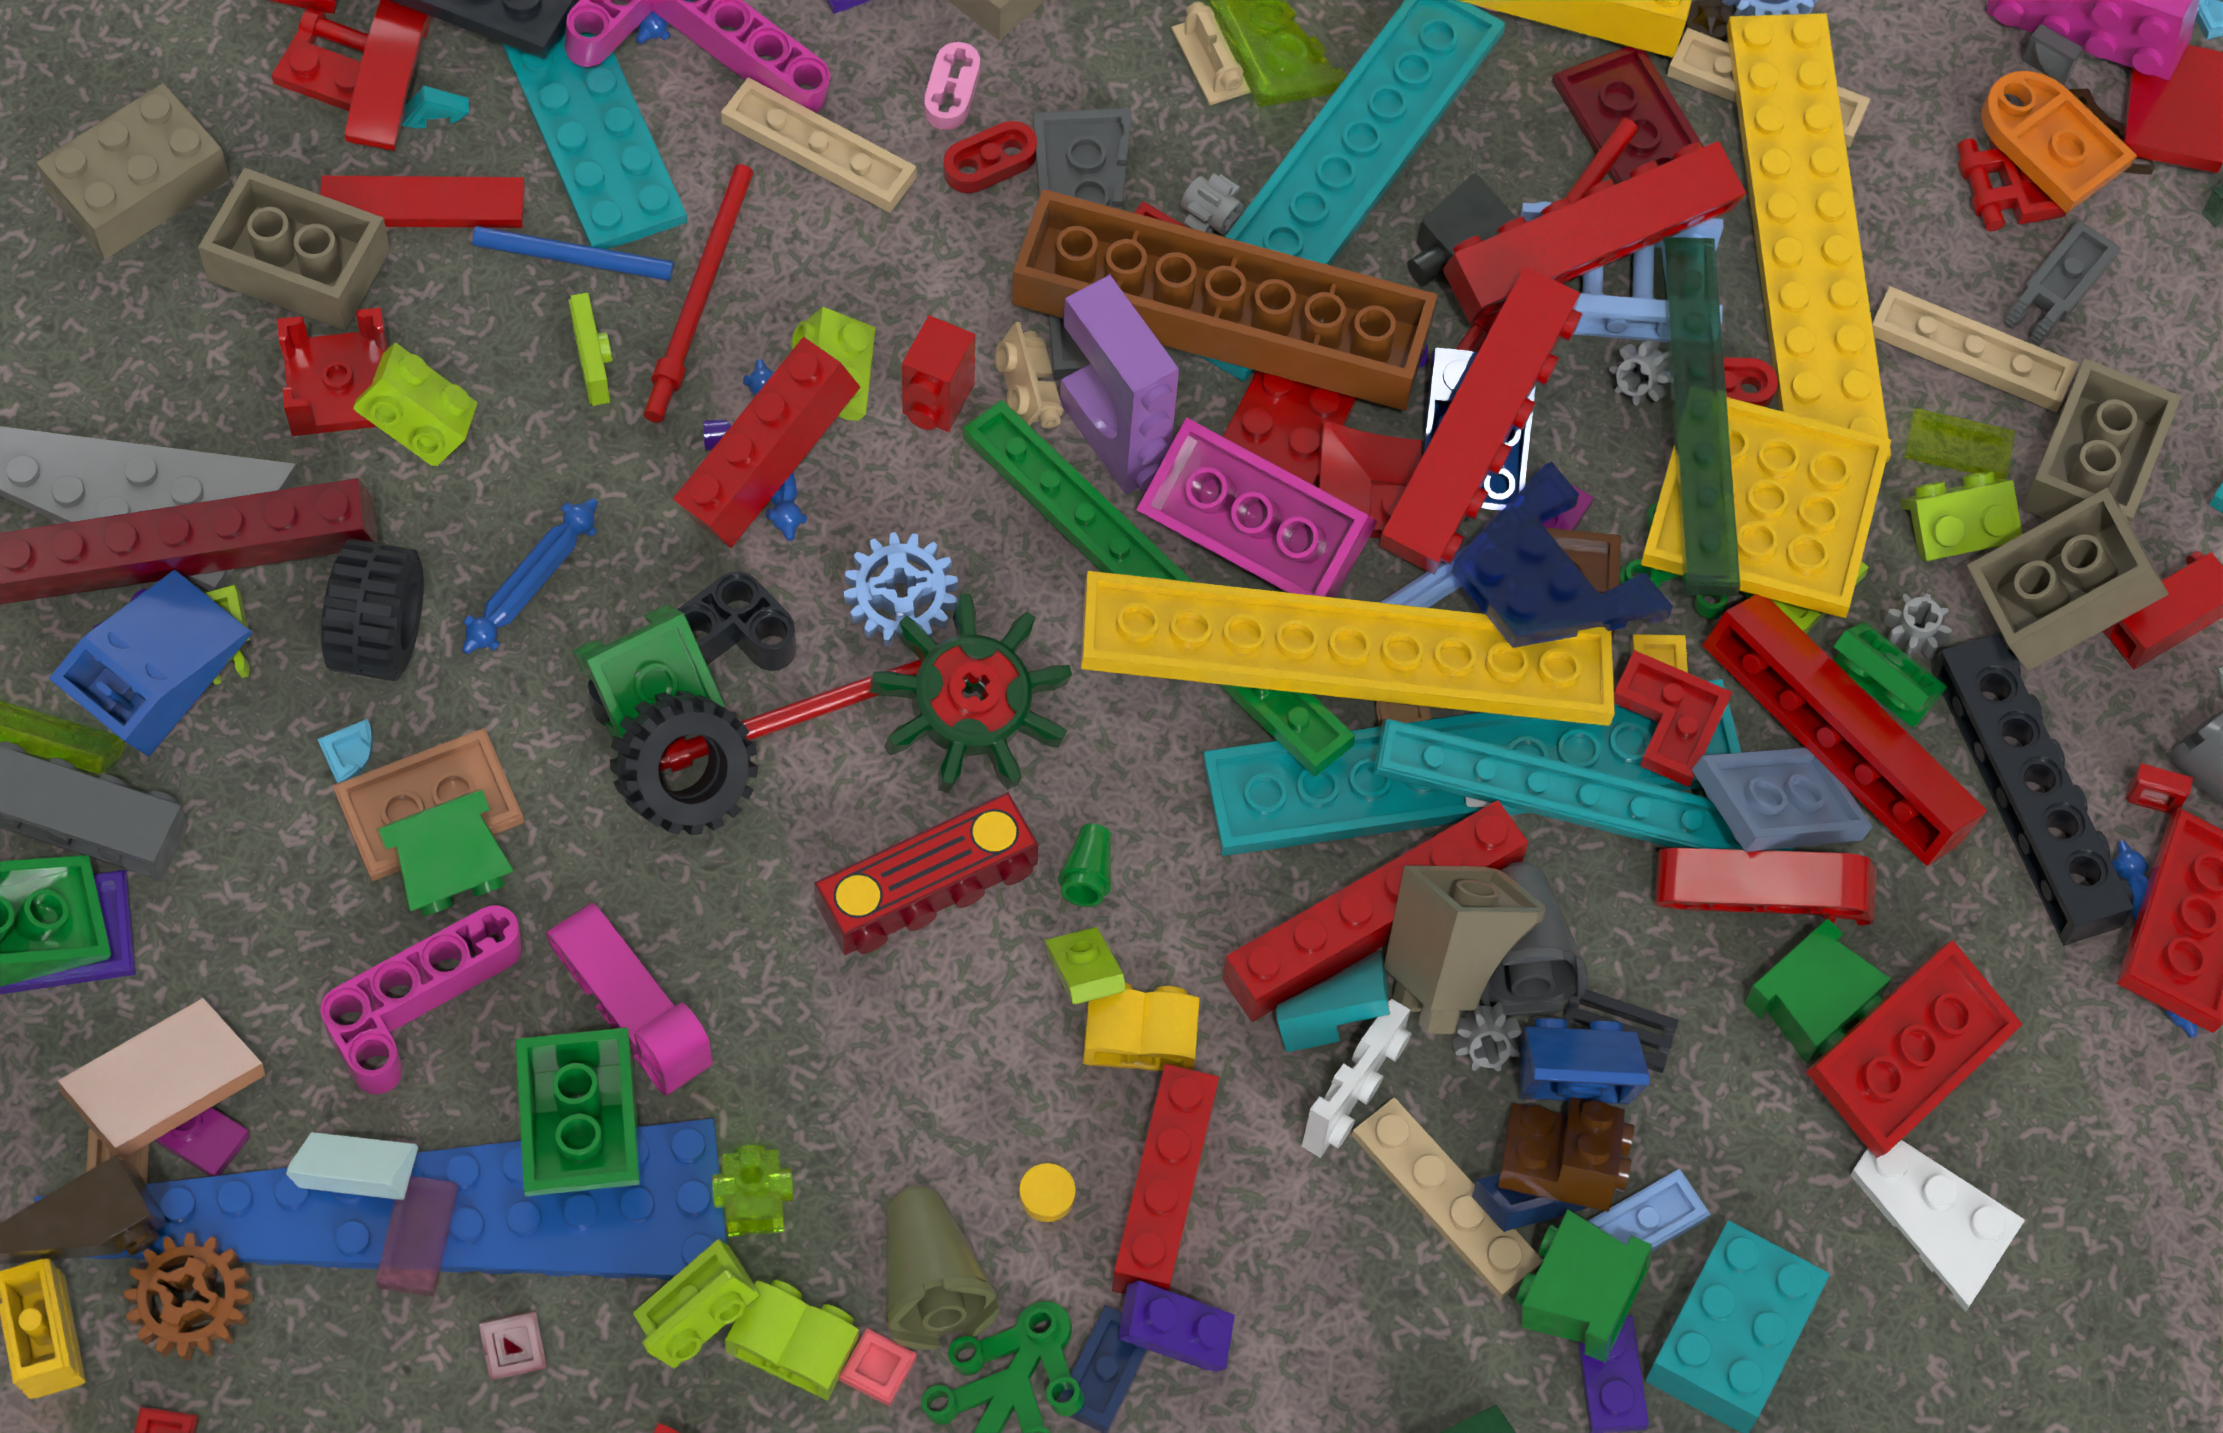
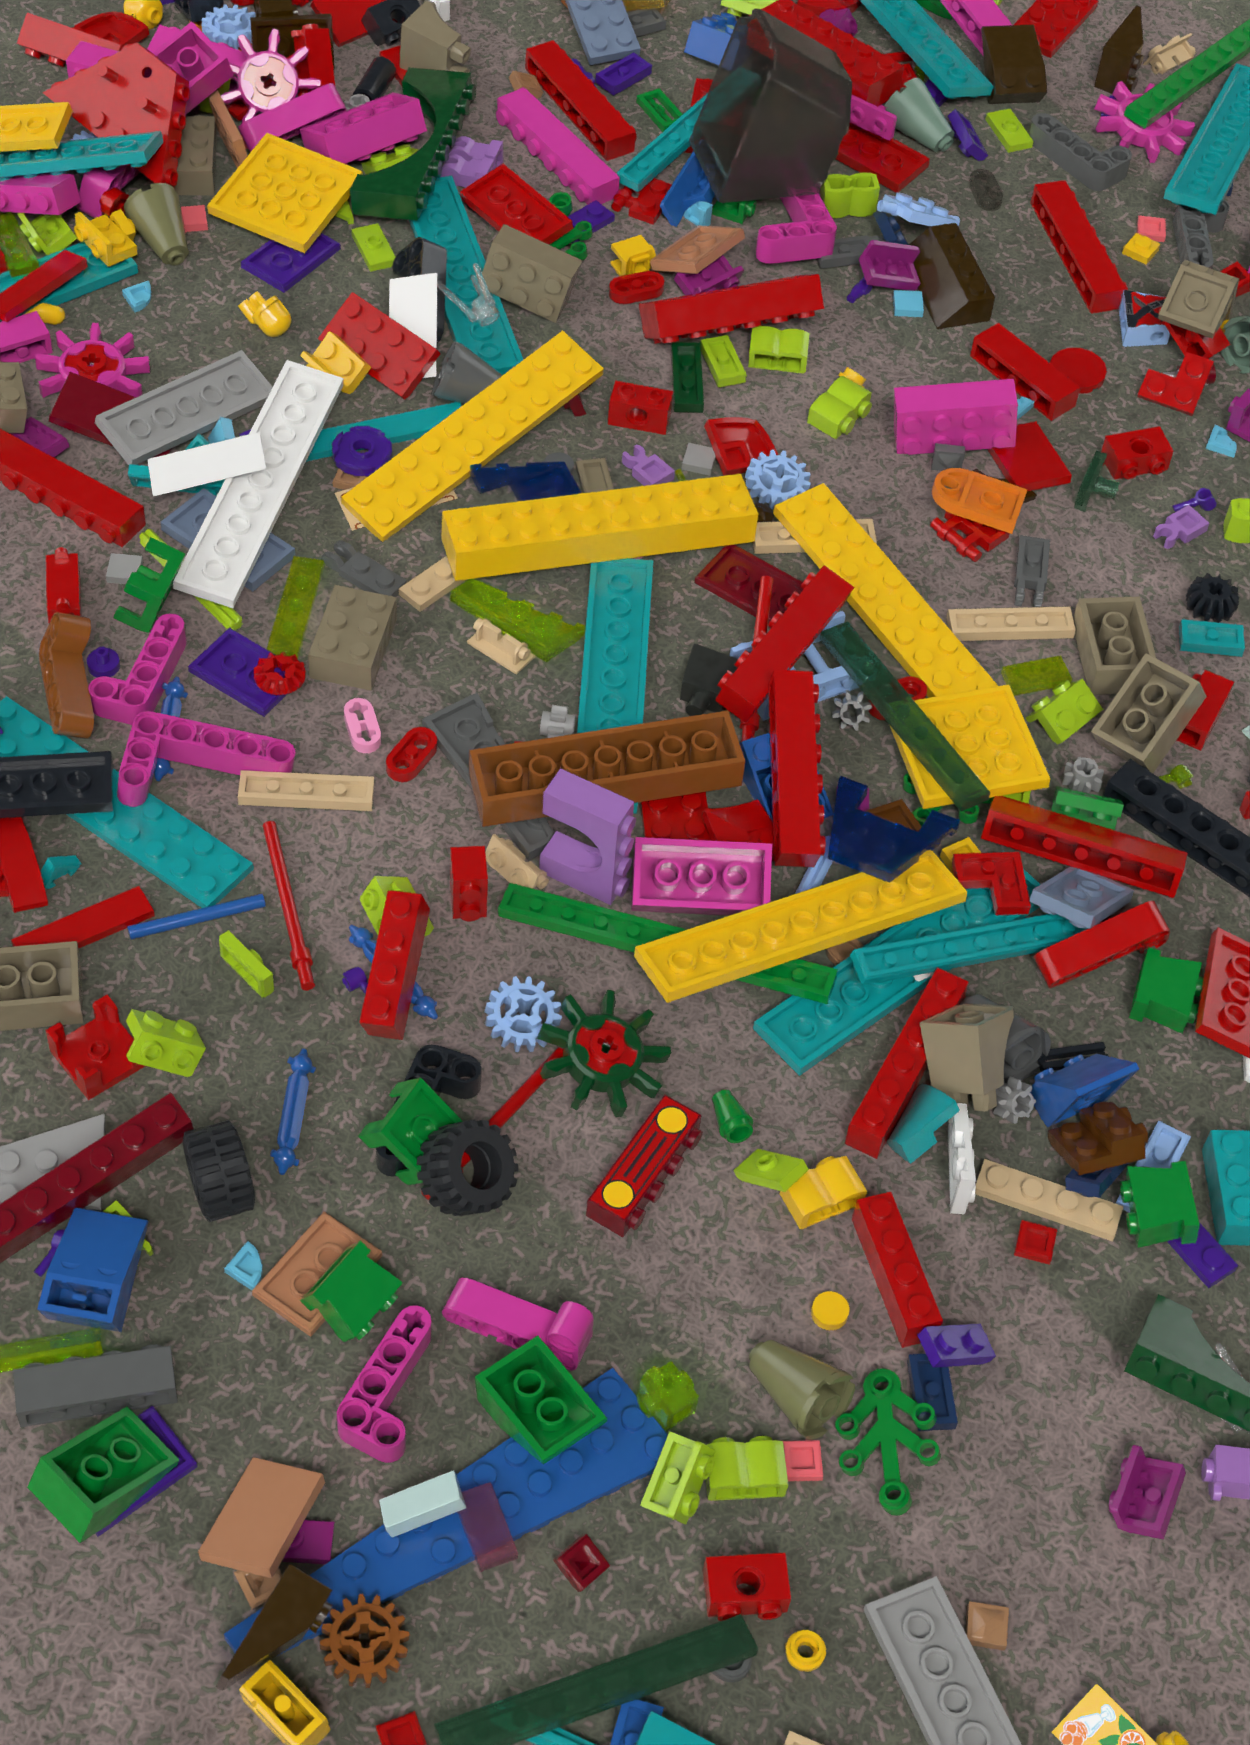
camera: 30 degrees left, 10 degrees down
none -> red tile [1014,1220,1057,1265]
none -> clear neon green hand [1158,764,1194,789]

